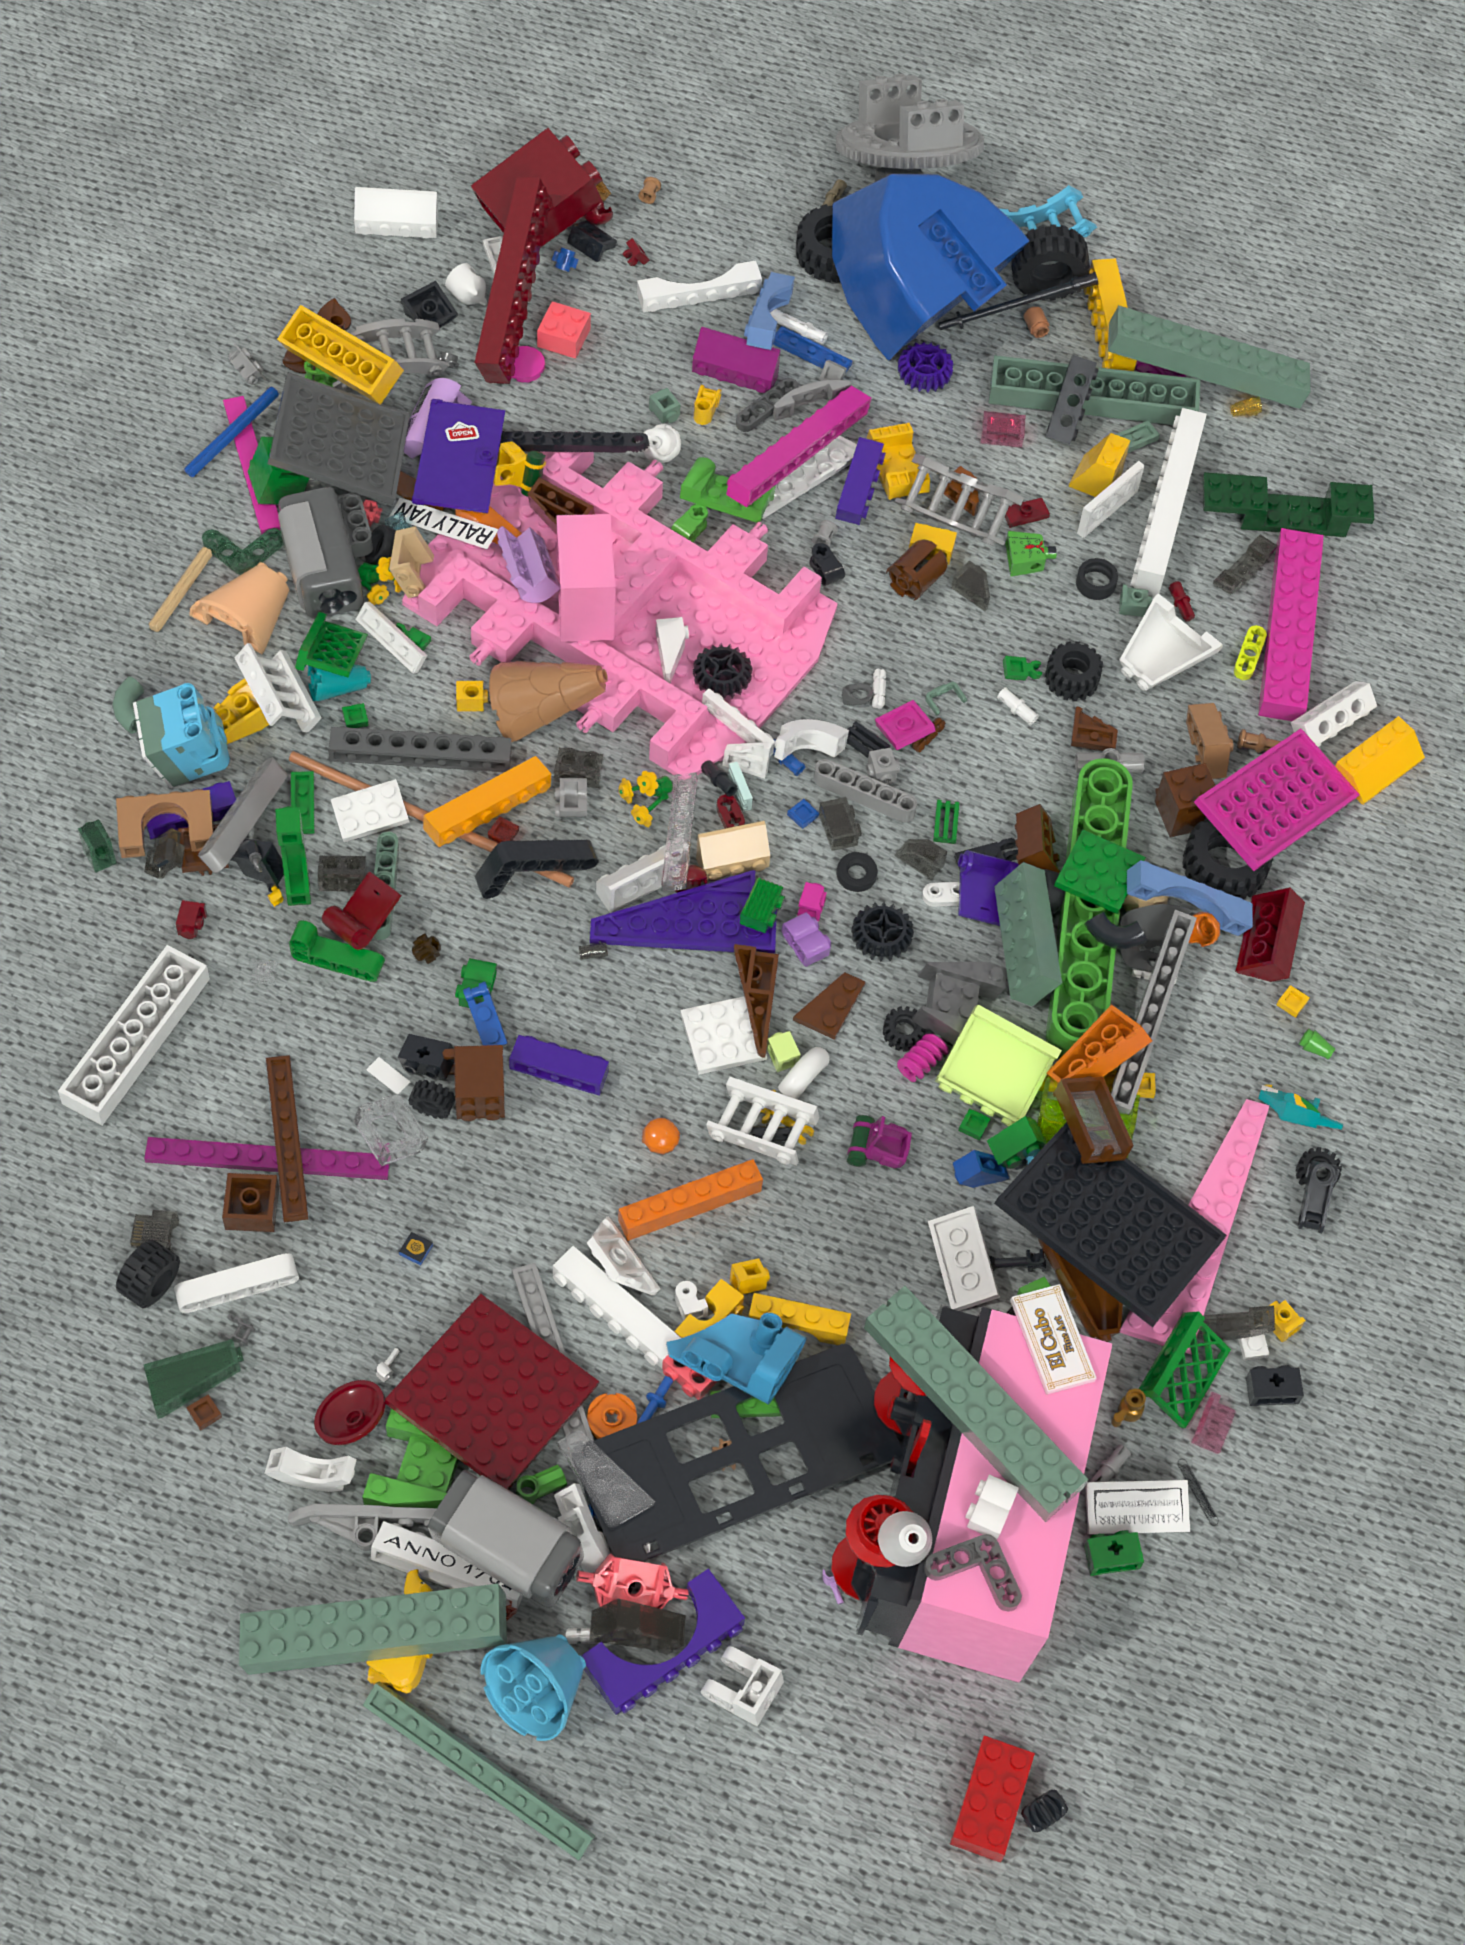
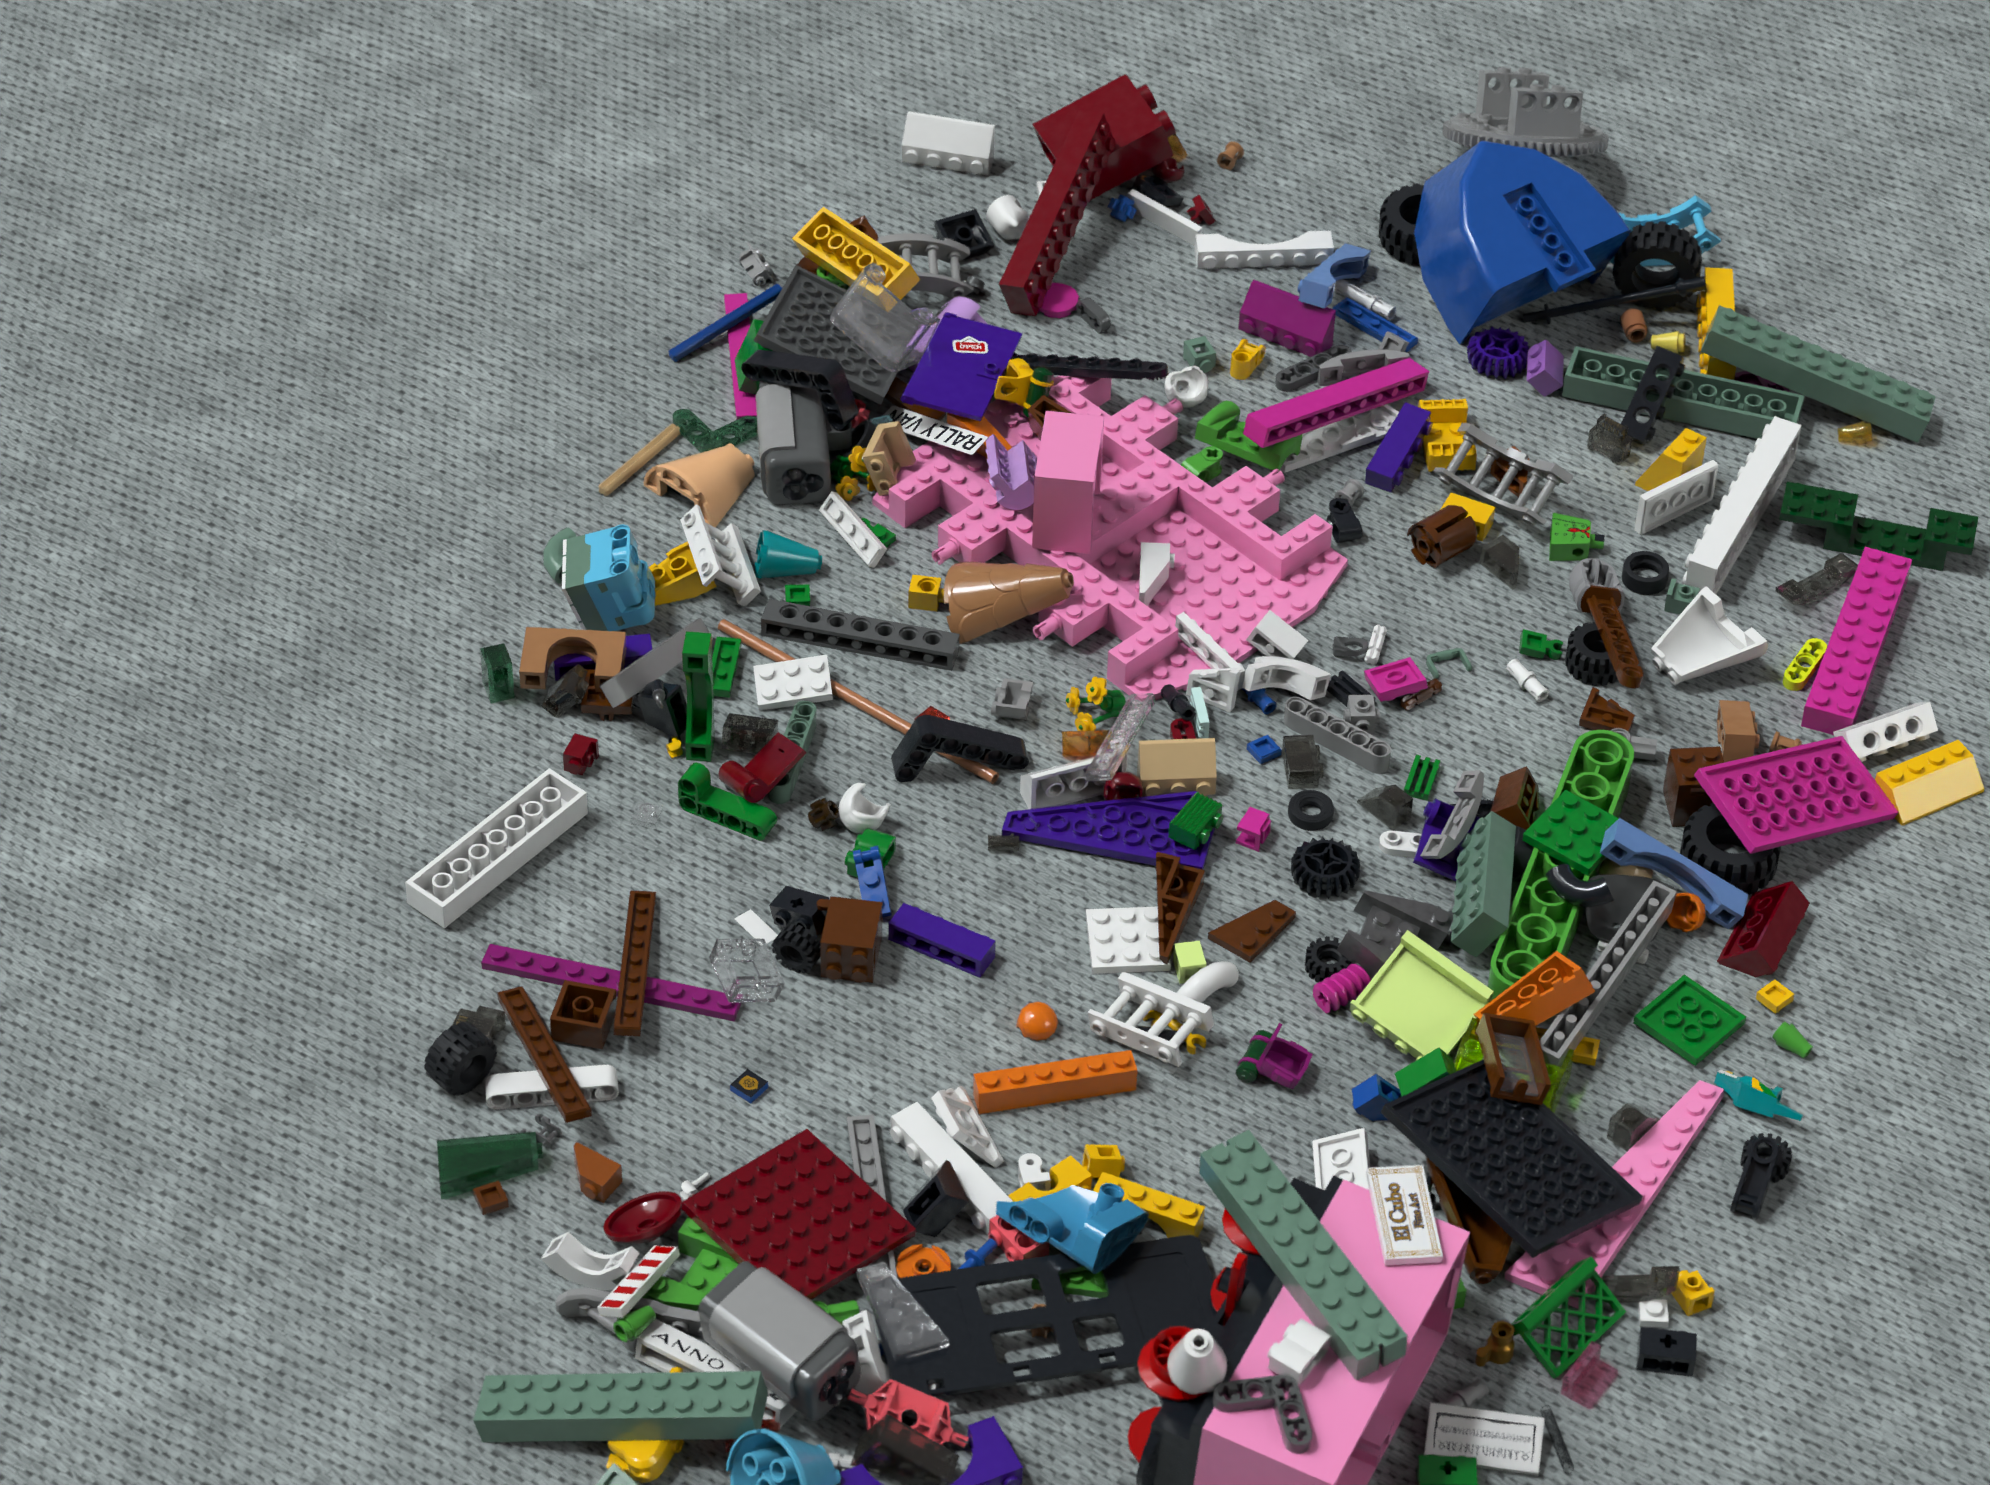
camera: 15 degrees right, 15 degrees down
green fence [295,612,368,678] -> none
light orange brick [423,756,552,847] -> none
coral brick [537,301,591,359] -> none
clear smoke brick [554,747,604,788] -> none
black gear [693,643,753,699] -> none
medium lavender brick [781,912,831,967] -> none
lavender hand [822,1569,844,1605] -> none
green tile [958,1108,991,1141] -> none
clear pink brick [981,411,1026,448] -> none
dark red plate [1005,497,1050,528] -> none
sand green plate [1115,420,1160,453] -> none
dark red axle [1168,581,1195,622] -> none
none -> reddish brown tile [497,986,592,1123]
none -> dark orange slope [574,1142,622,1203]
none -> tile [597,1245,680,1318]
none -> bright green cone [613,1305,656,1342]
none -> black beam [741,350,858,430]
none -> clear windscreen [830,263,940,372]
none -> white piece [839,783,891,834]
none -> black slope [903,1160,970,1237]
none -> clear orange slope [1062,730,1113,757]
none -> dark grey beam [1076,297,1111,333]
none -> white tile [1128,189,1203,246]
none -> white brick [1246,610,1308,659]
none -> light grey slope [1420,770,1484,859]
none -> medium lavender brick [1527,339,1564,397]
none -> reddish brown piece [1569,558,1644,689]
none -> clear smoke piece [1587,413,1632,465]
none -> clear smoke slope [1607,1103,1660,1152]
none -> green plate [1633,974,1746,1066]
none -> light yellow cone [1651,331,1685,354]

